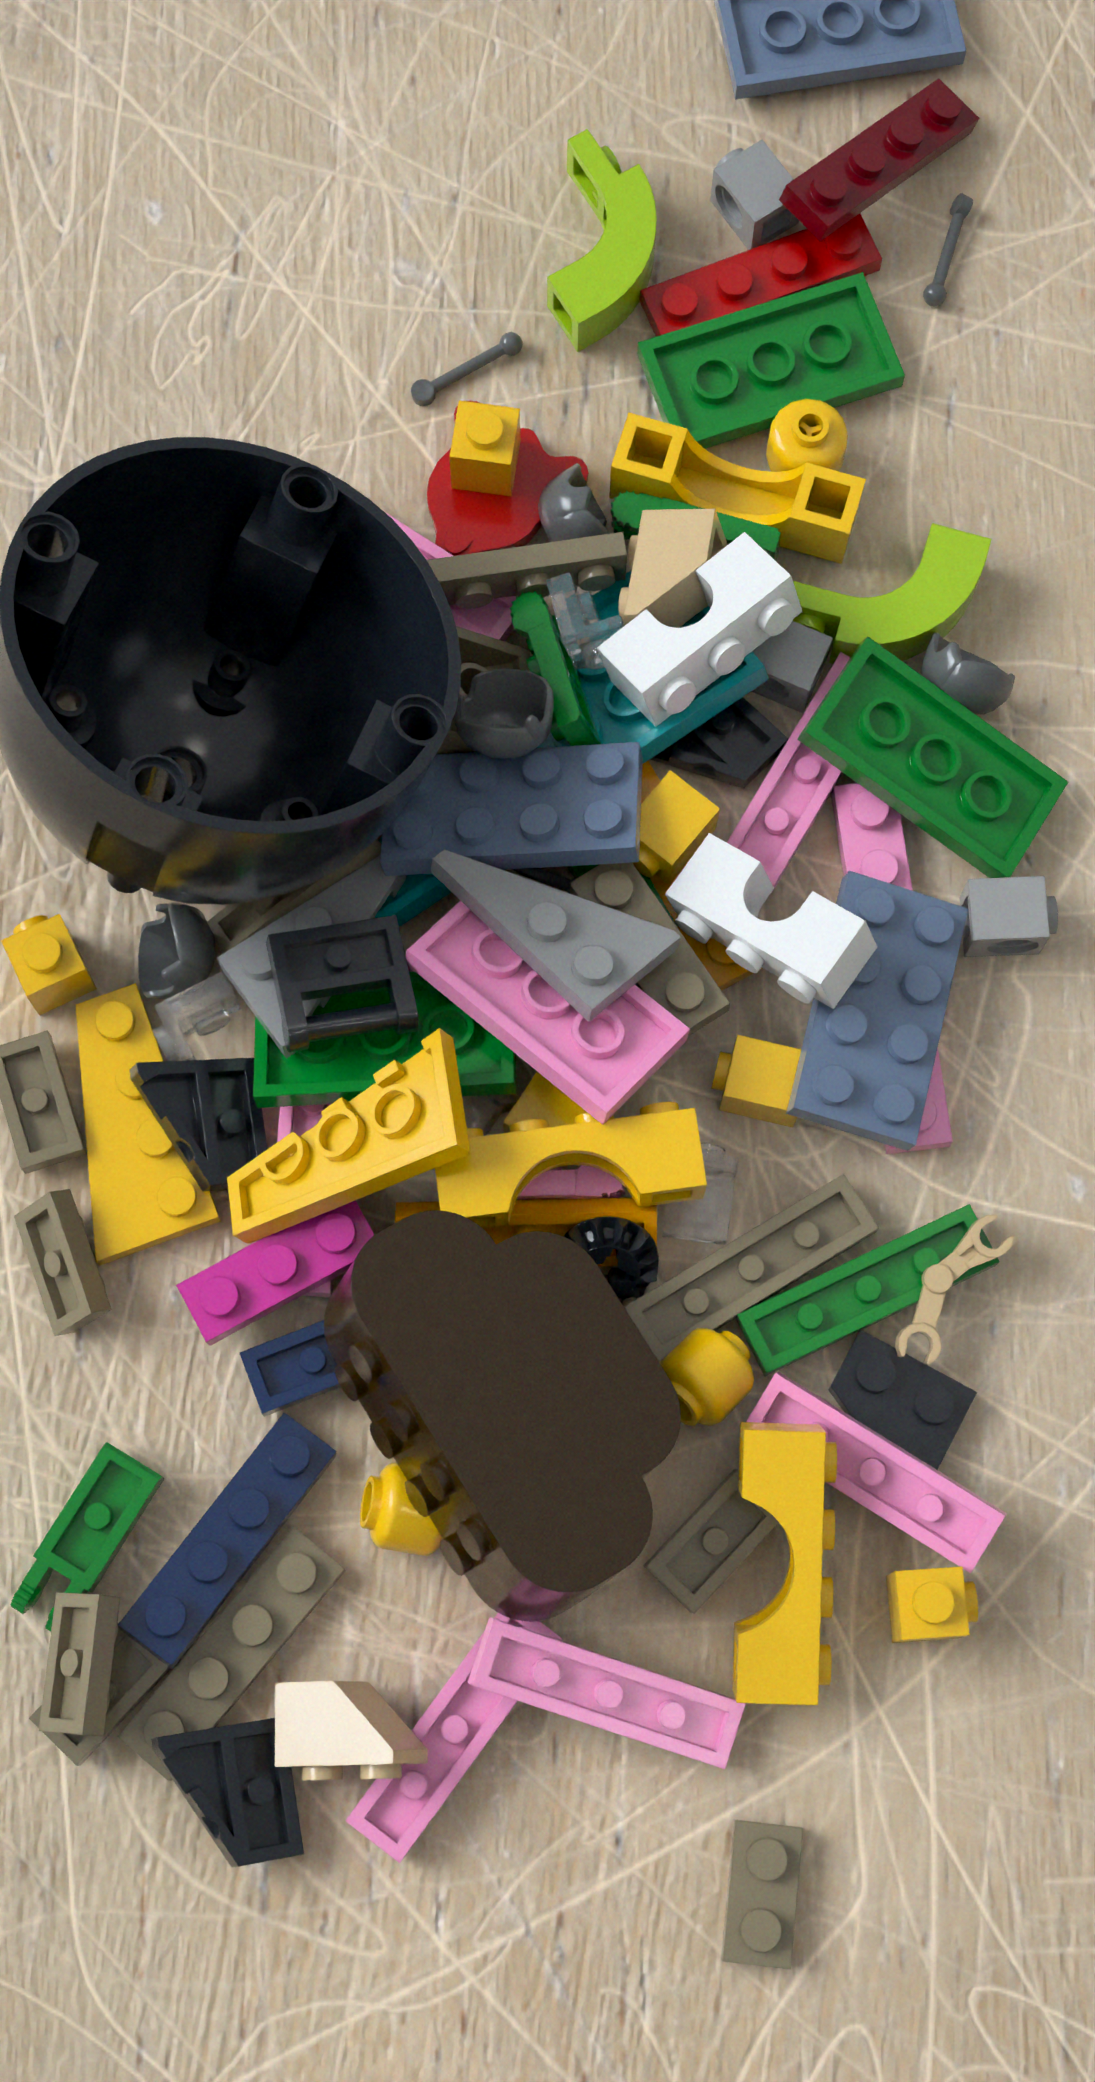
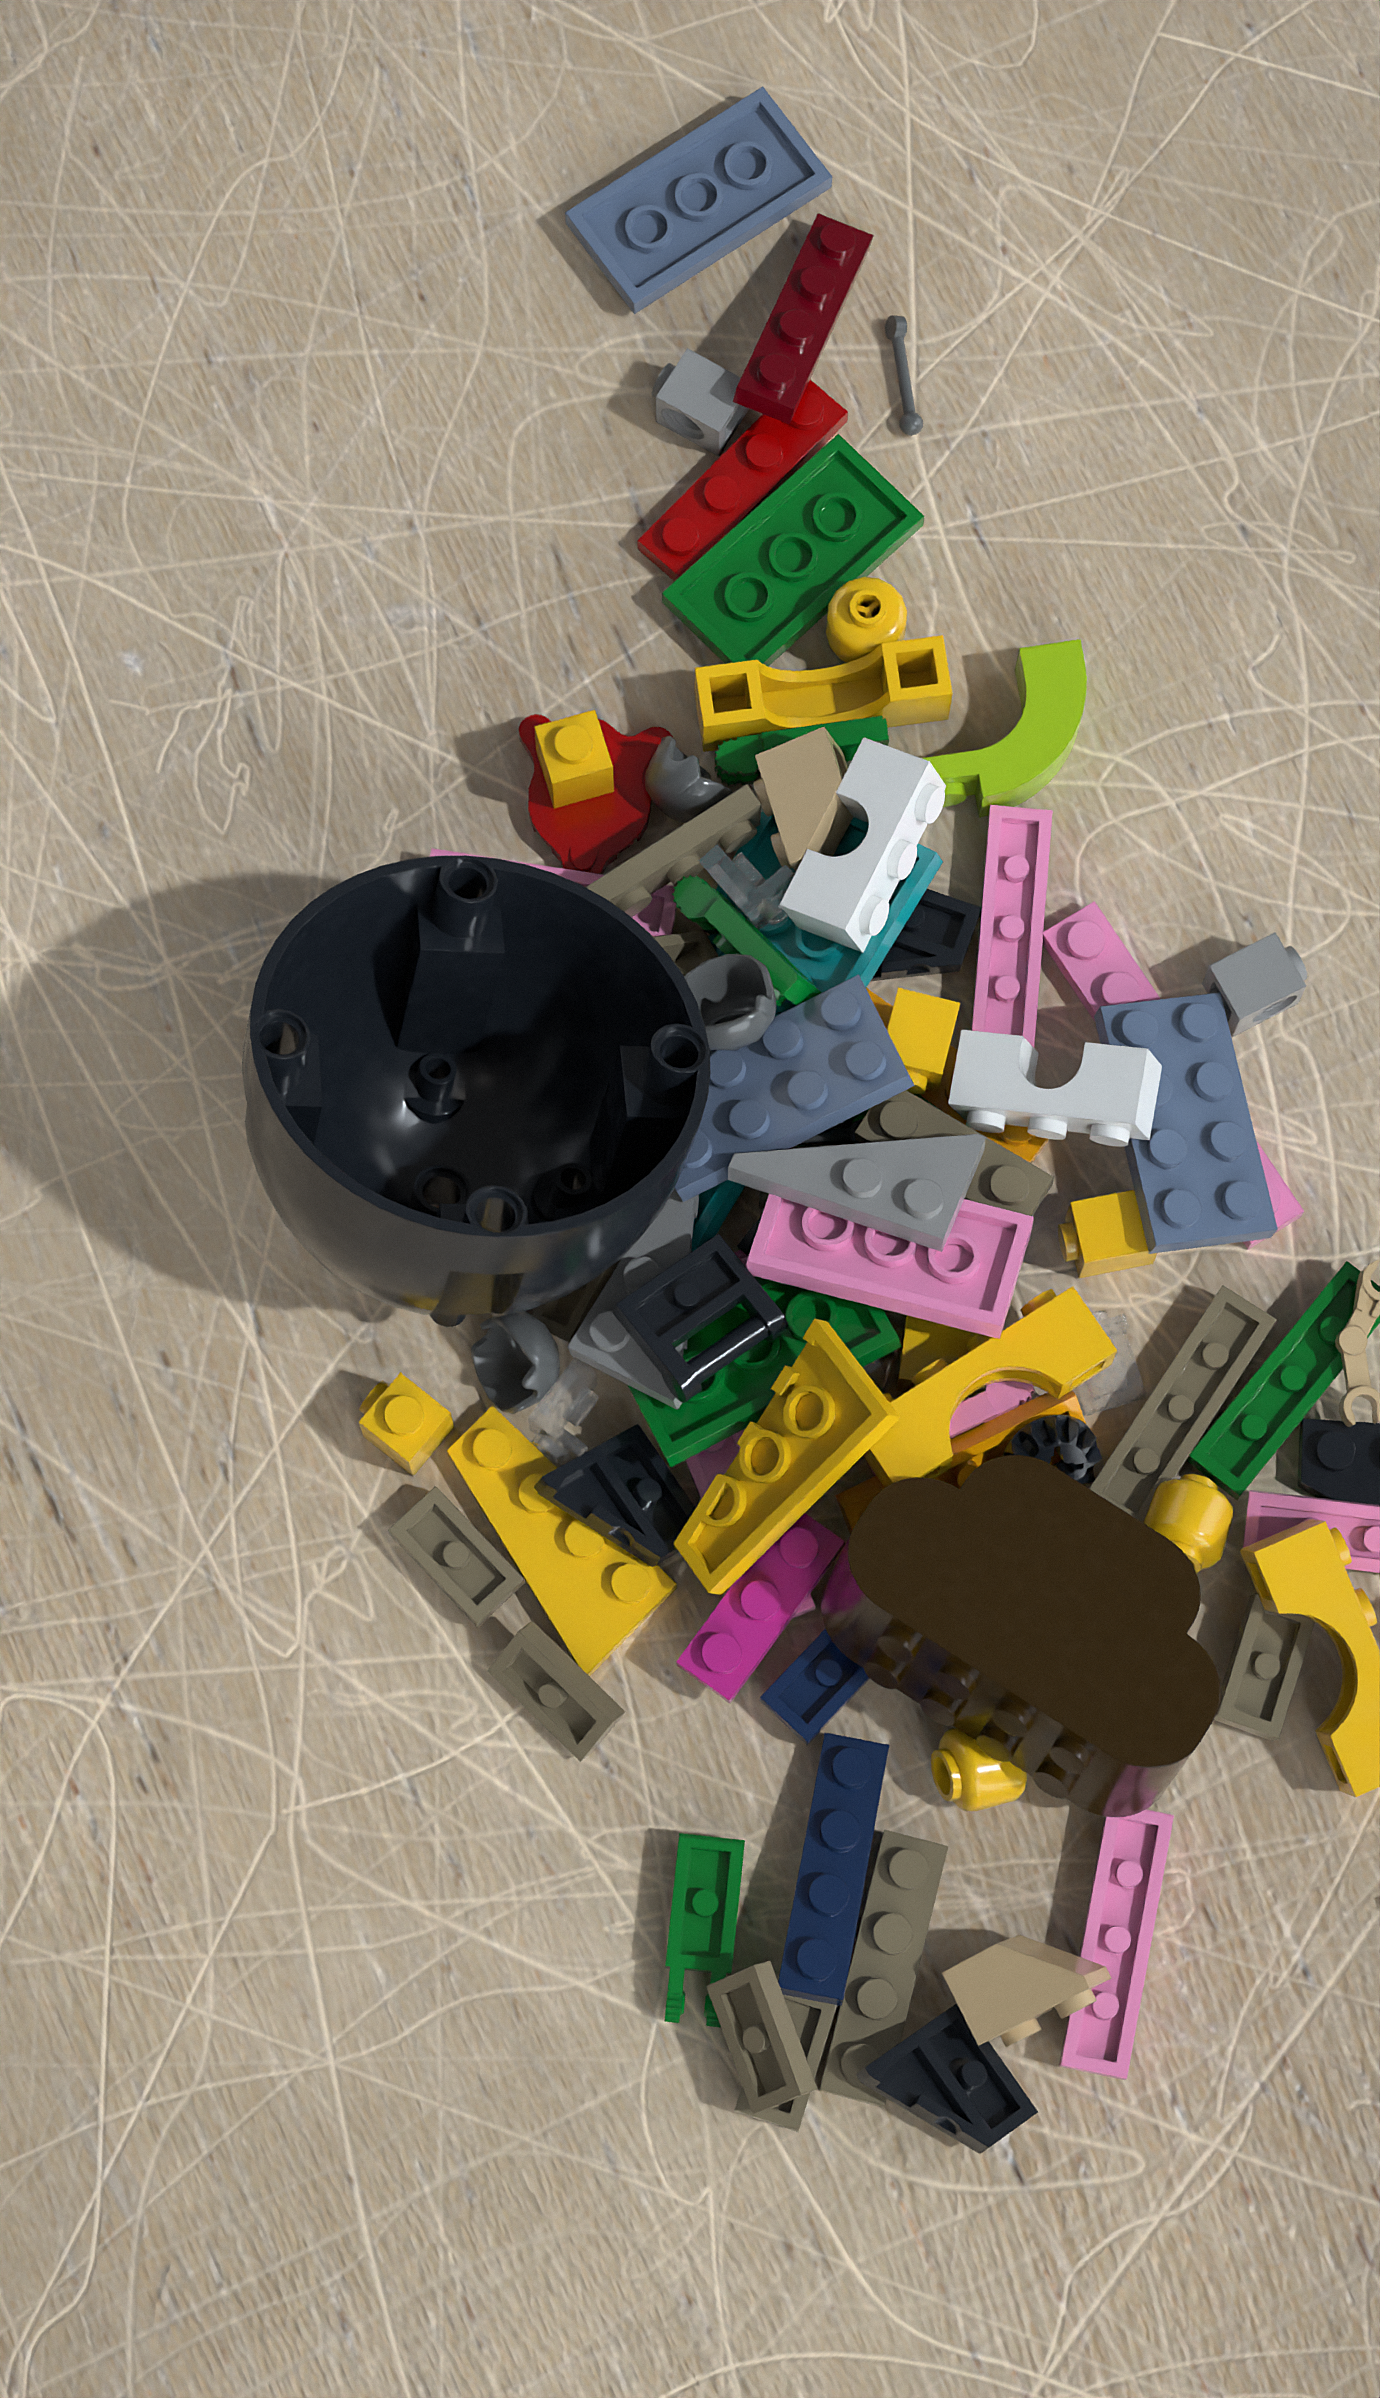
camera: 25 degrees left, 0 degrees up
dark grey hinge [411,332,523,406] -> none
bright pink plate [468,1617,746,1769] -> none
lime arch [547,129,657,352] -> none
light grey brick [751,621,833,713] -> none
green plate [797,636,1068,878] -> none
dark grey hair [920,632,1015,714] -> none

